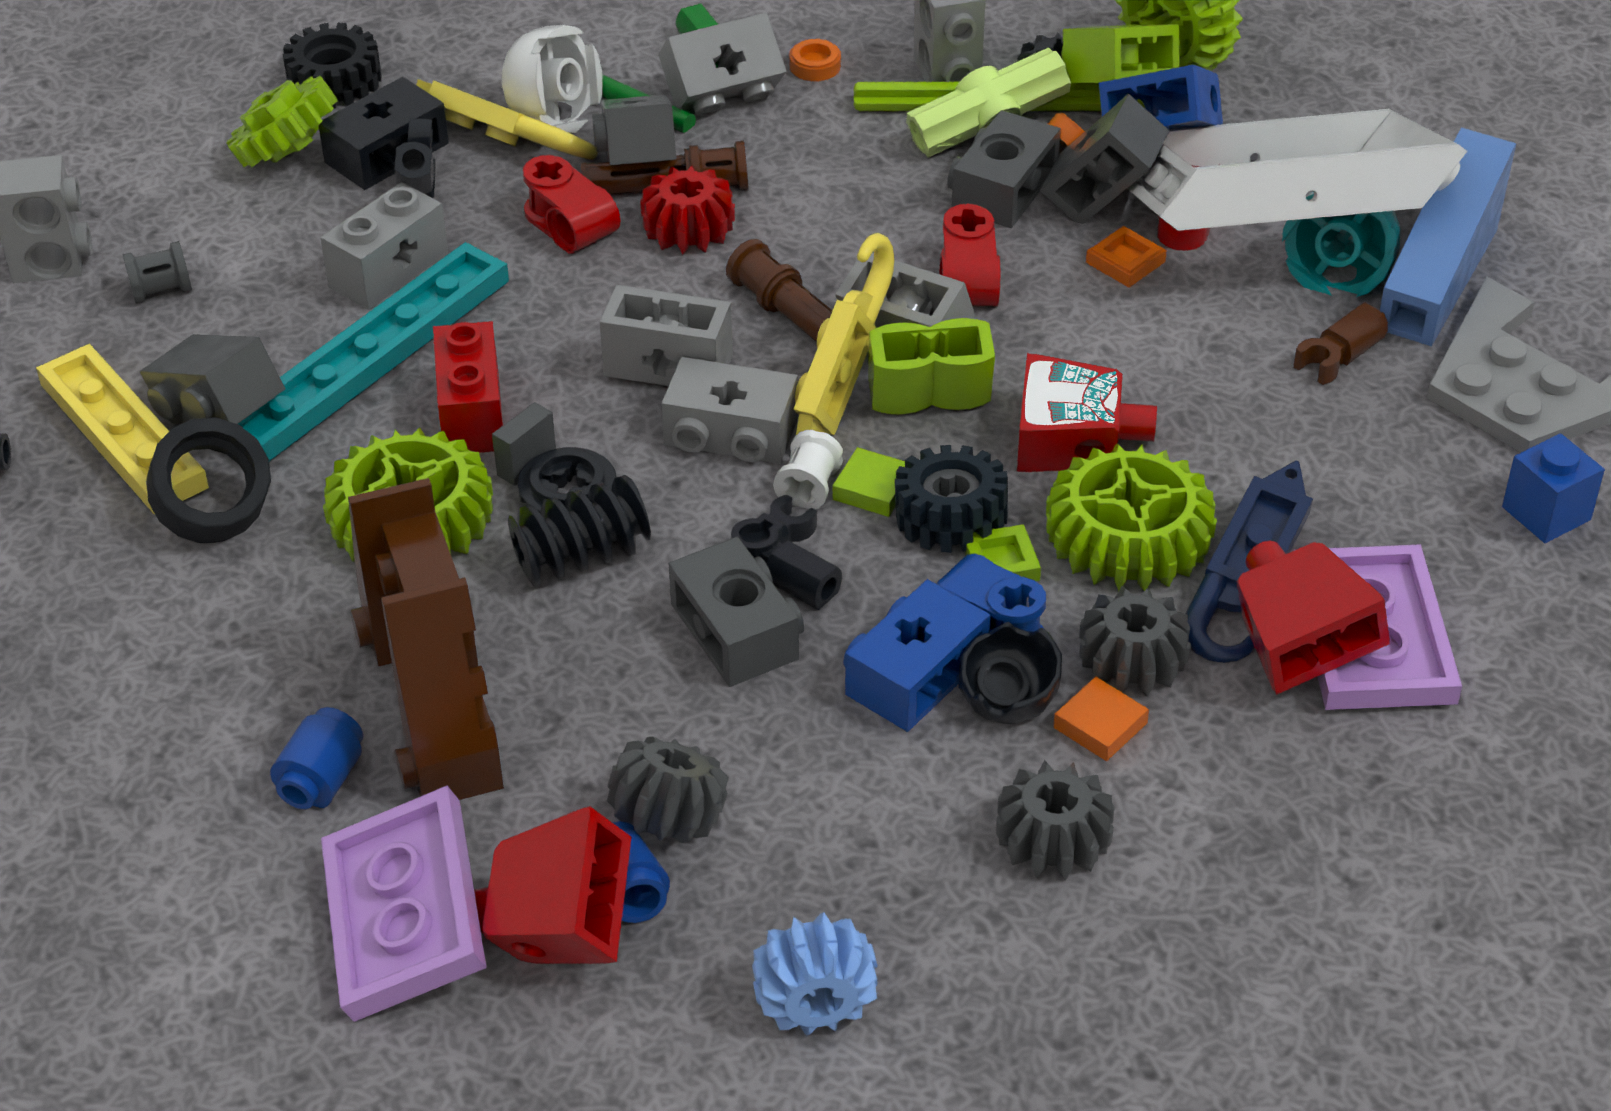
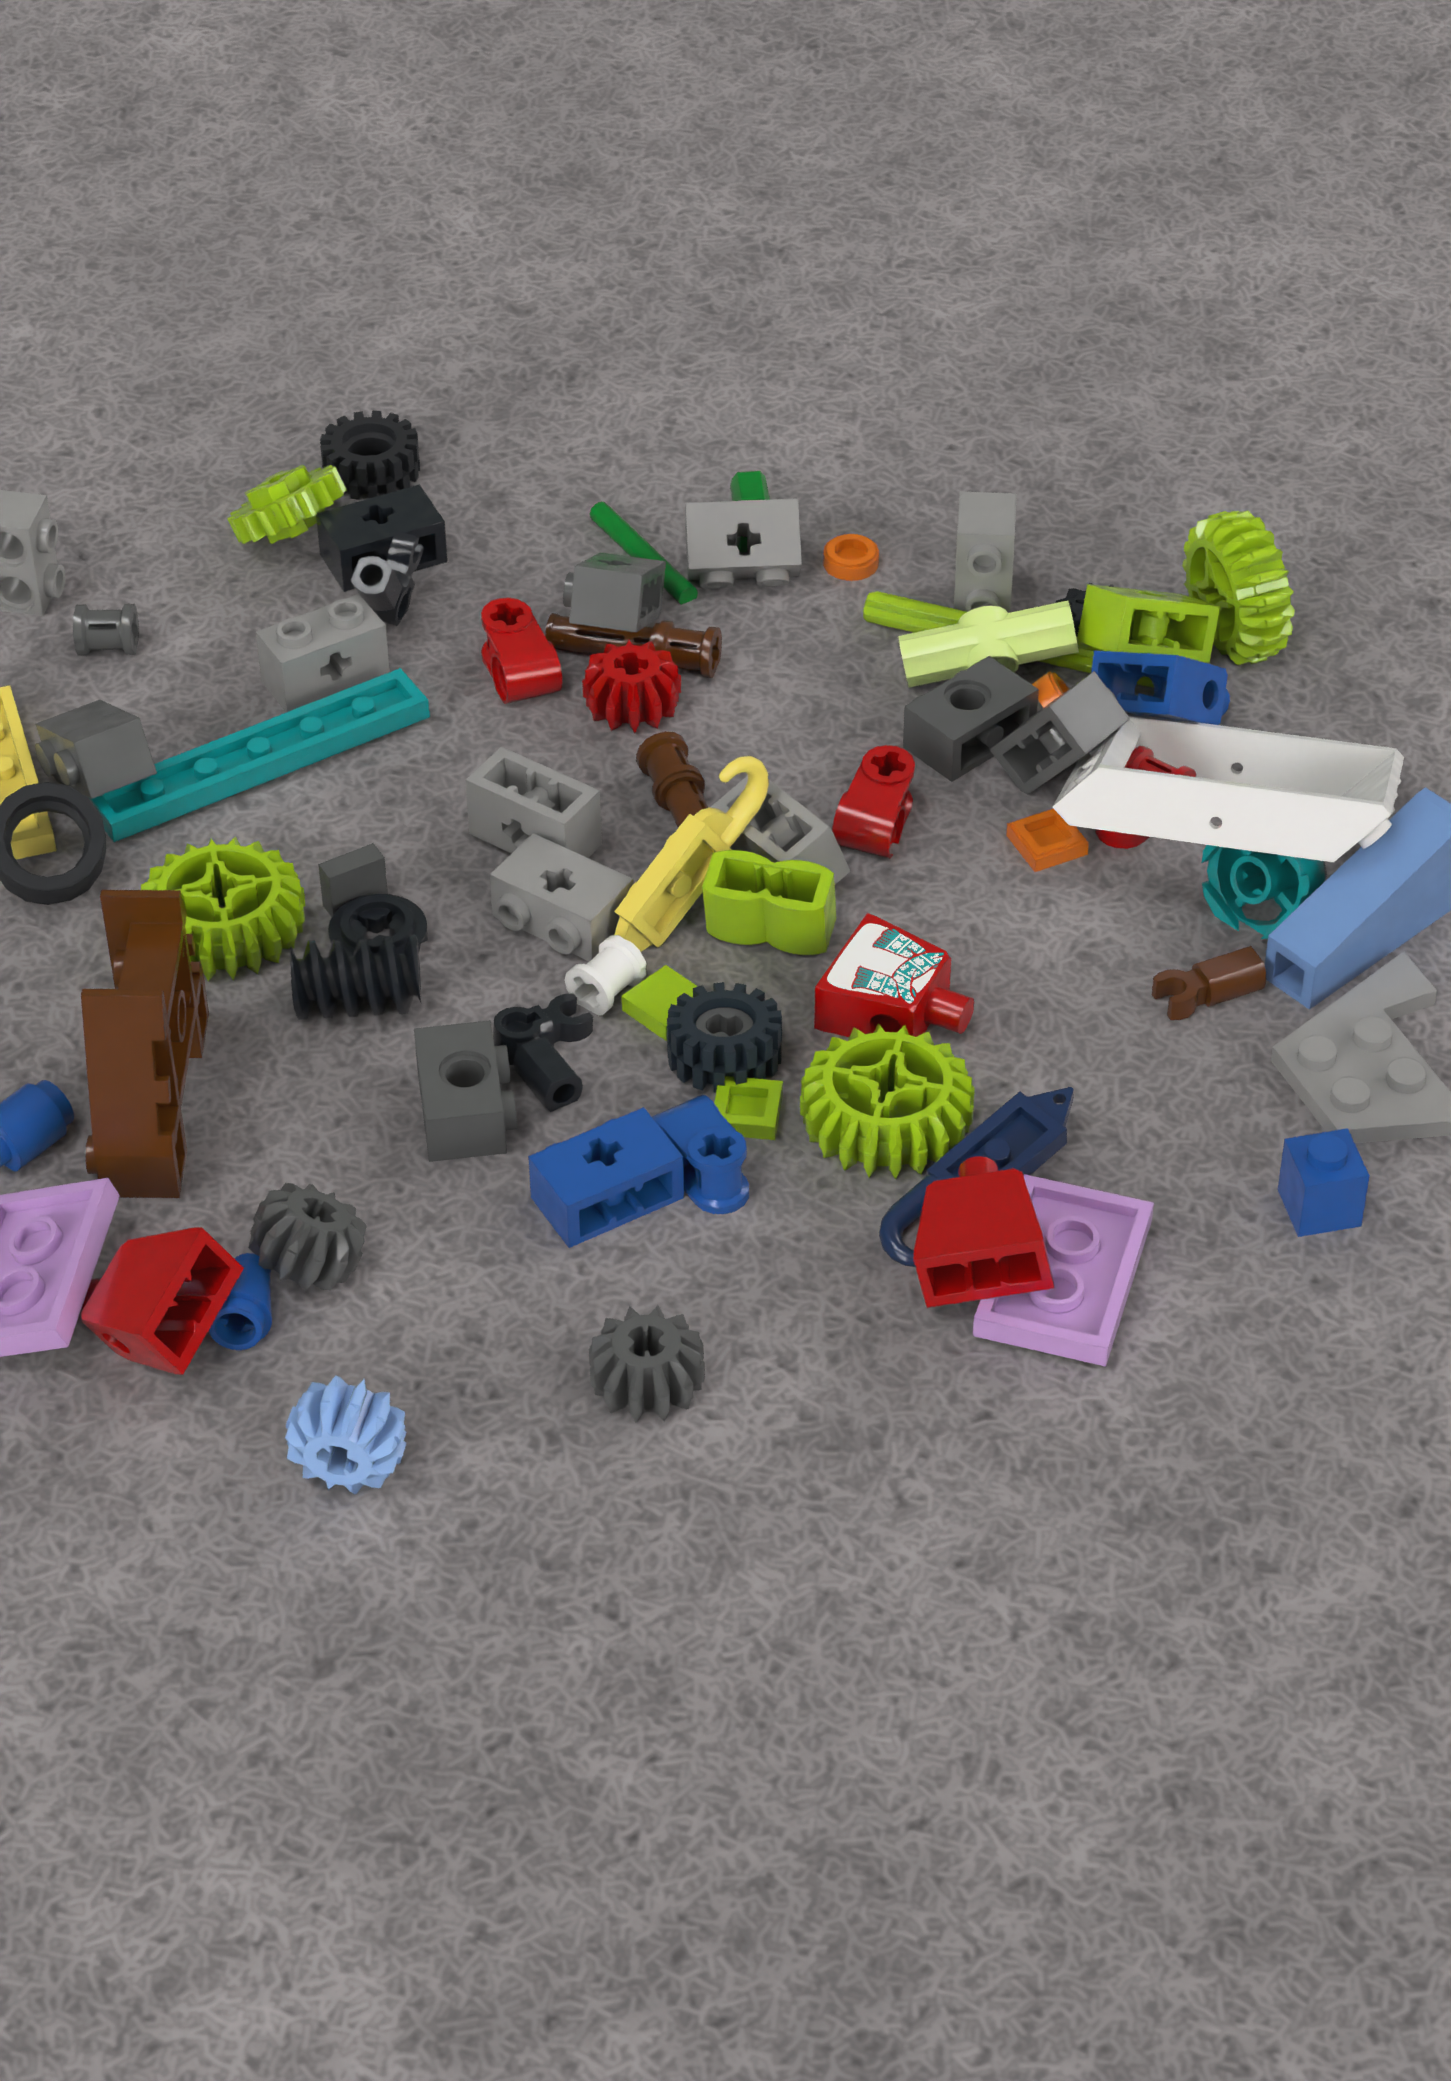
camera: 20 degrees right, 0 degrees up
light yellow plate [416,79,598,160] -> none
red brick [433,321,503,453] -> none
white cylinder [502,25,603,133] -> none
black hair [958,622,1062,724] -> none
orange tile [1053,677,1149,761] -> none
dark grey gear [1079,586,1191,697] -> none

